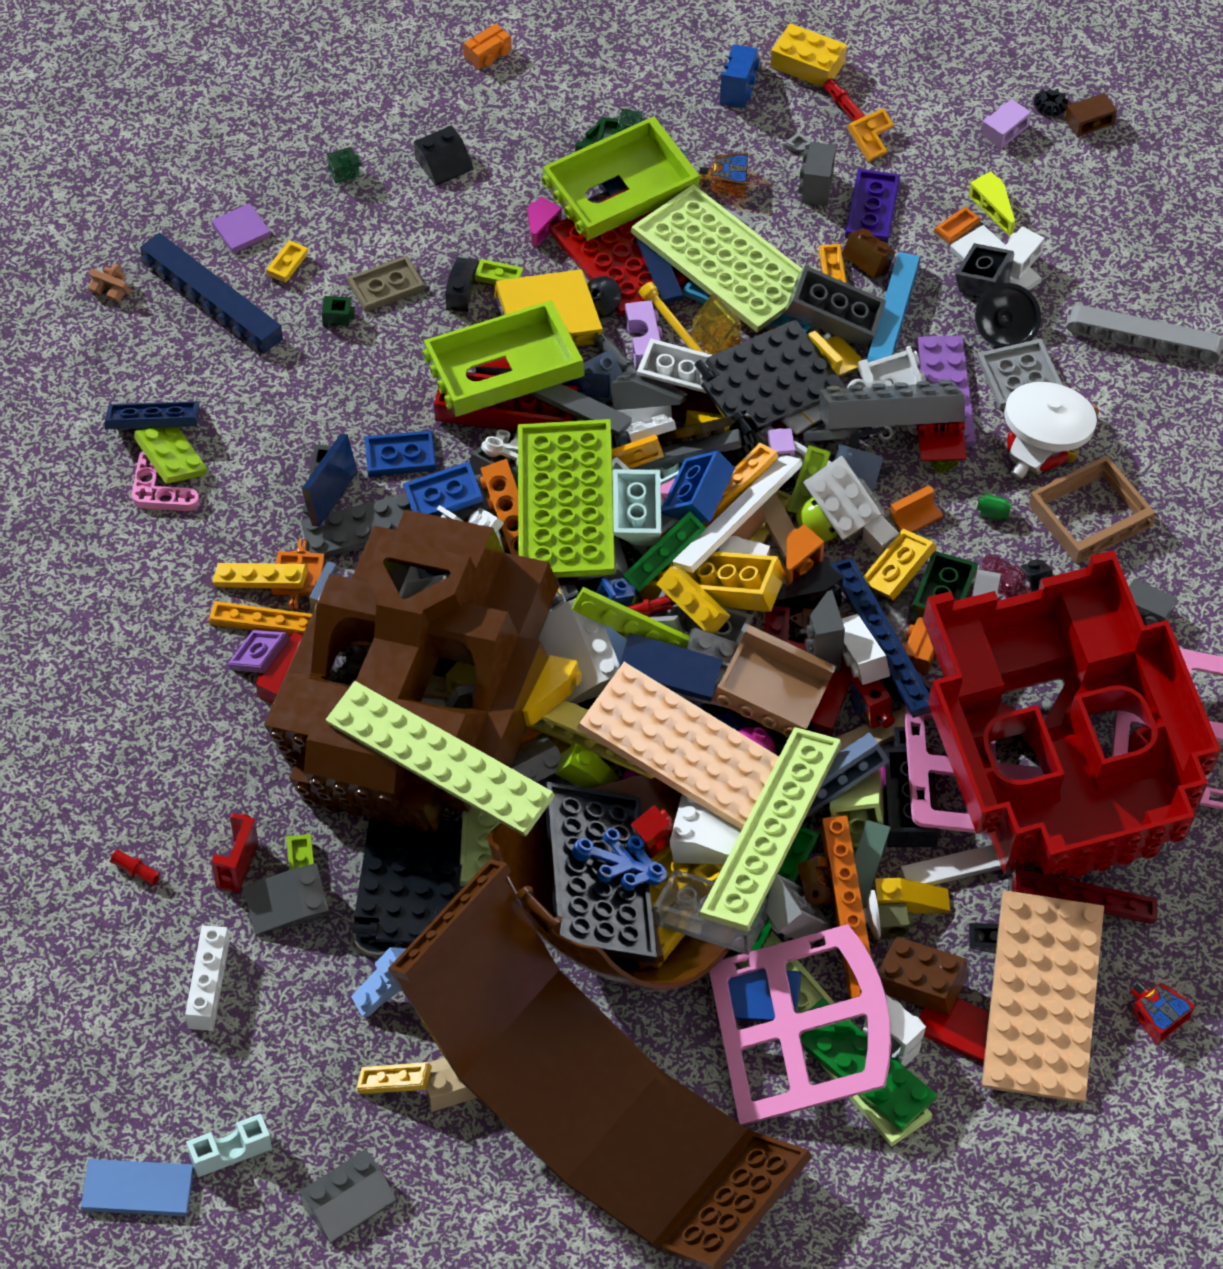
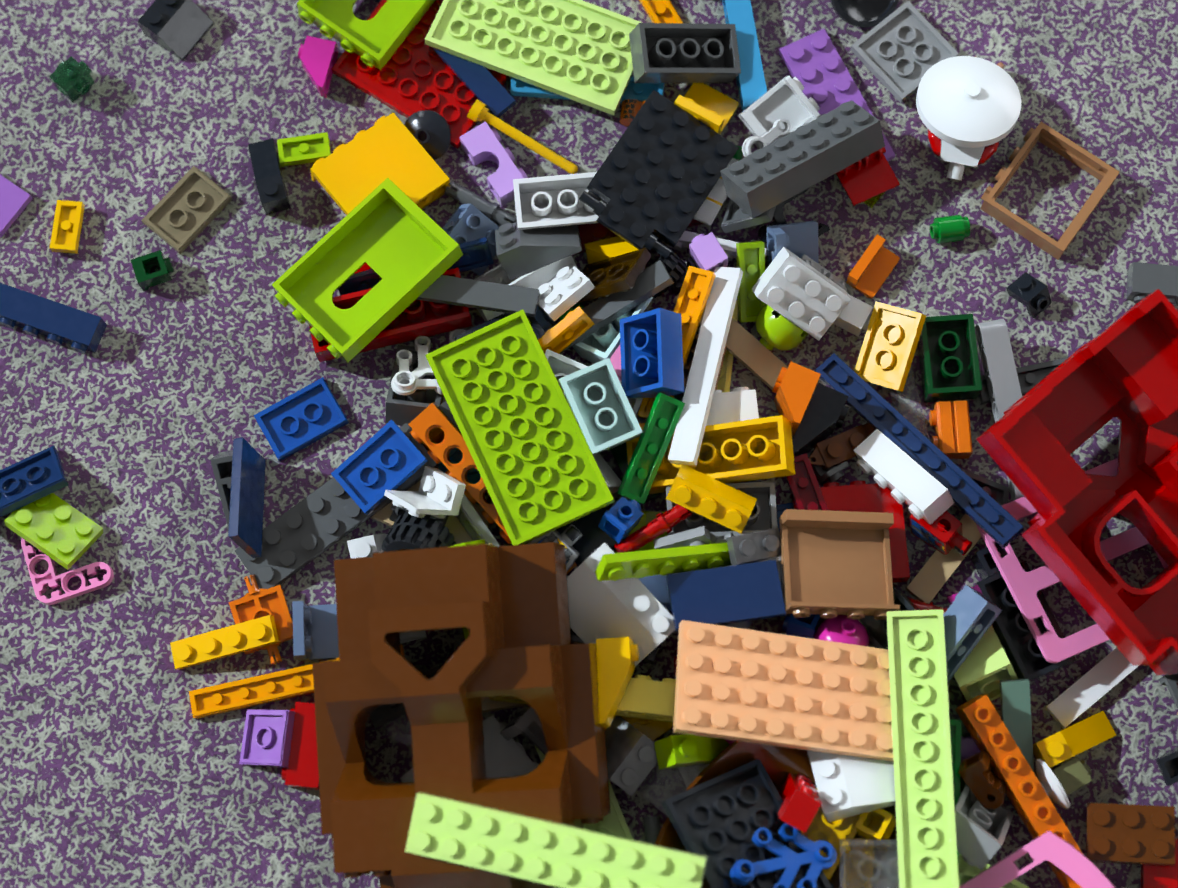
camera: 20 degrees left, 20 degrees up
clear yellow slope [691,294,741,355] -> none
dark grey slope [805,590,845,672] -> none
clear pink piece [980,554,1026,597] -> none

